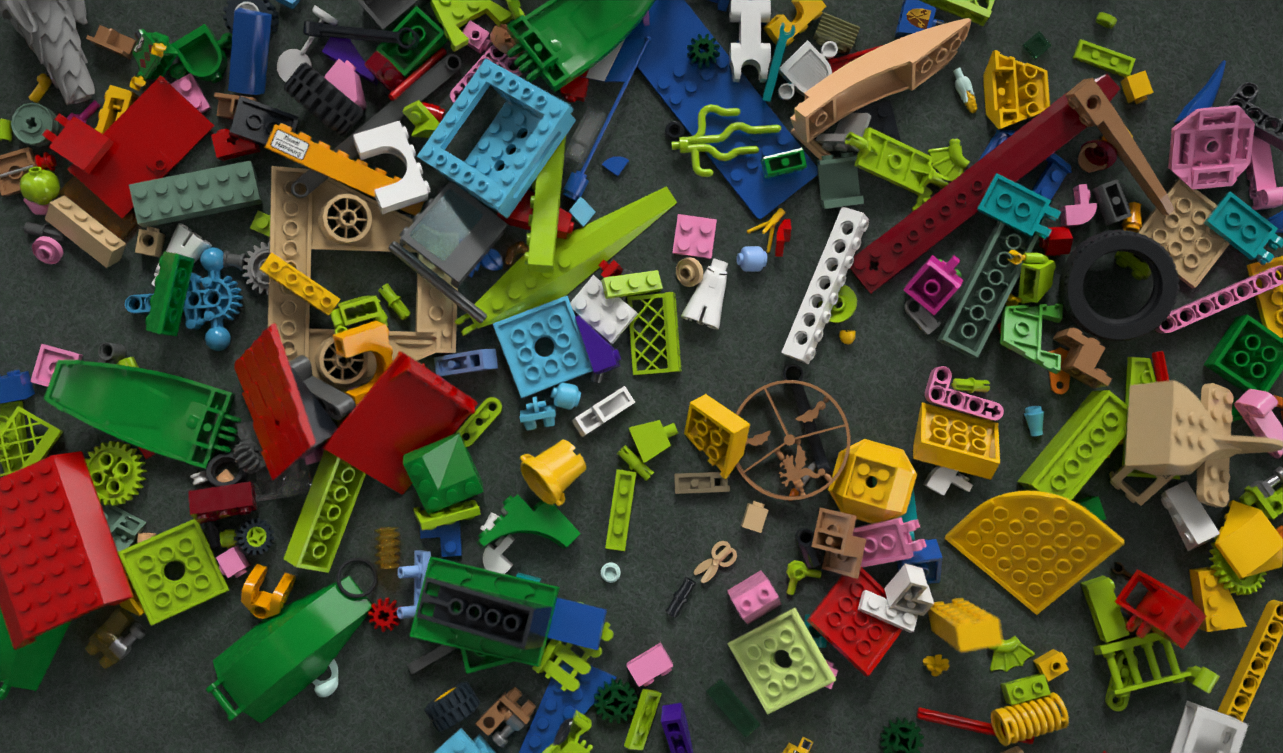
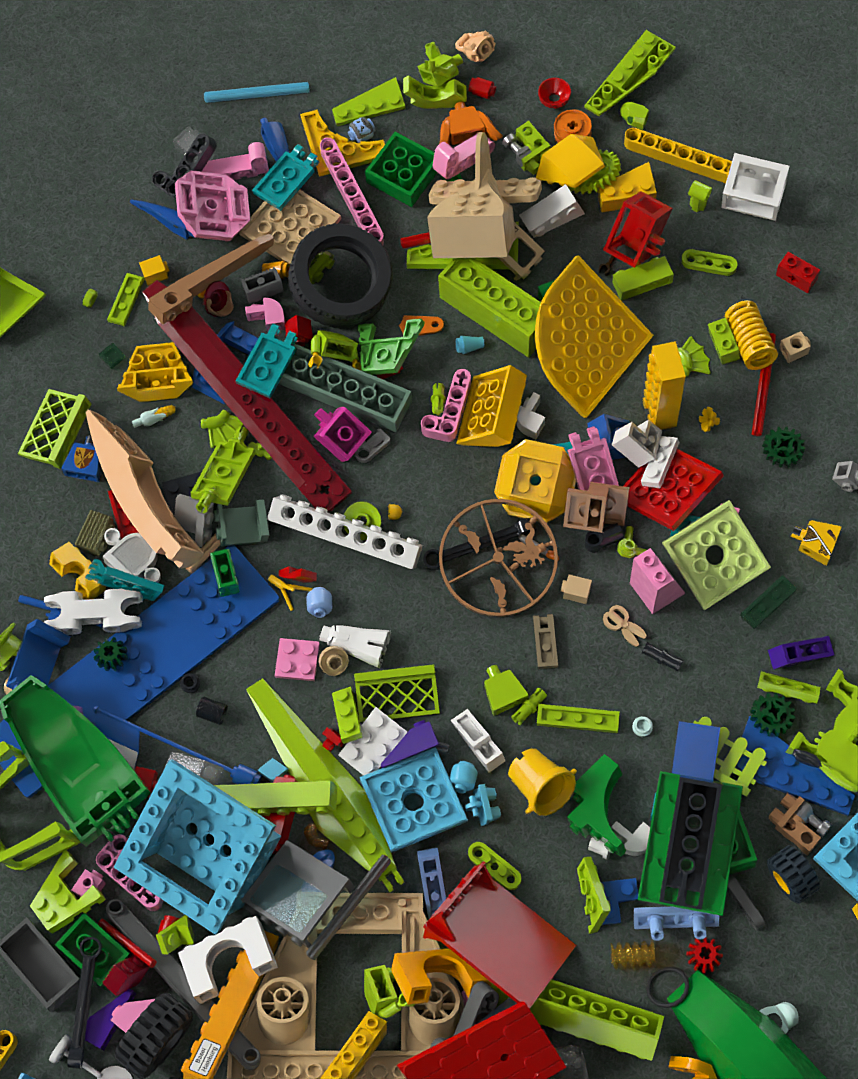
camera: 85 degrees left, 20 degrees down
lime axle [378,283,411,320] -> none
green slope [403,432,484,514] -> none
nougat tile [490,24,523,57] -> none
blue tile [602,157,629,177] -> none
bright pink brick [627,642,673,687] -> none
lime plant [671,104,781,177] -> none
yellow wedge [684,394,750,479] -> none
yellow brick [1033,649,1069,682] -> none
medium nougat bracket [1053,327,1112,389] -> none
lime fence [1093,632,1192,698] -> none
none -> black piece [196,697,228,725]

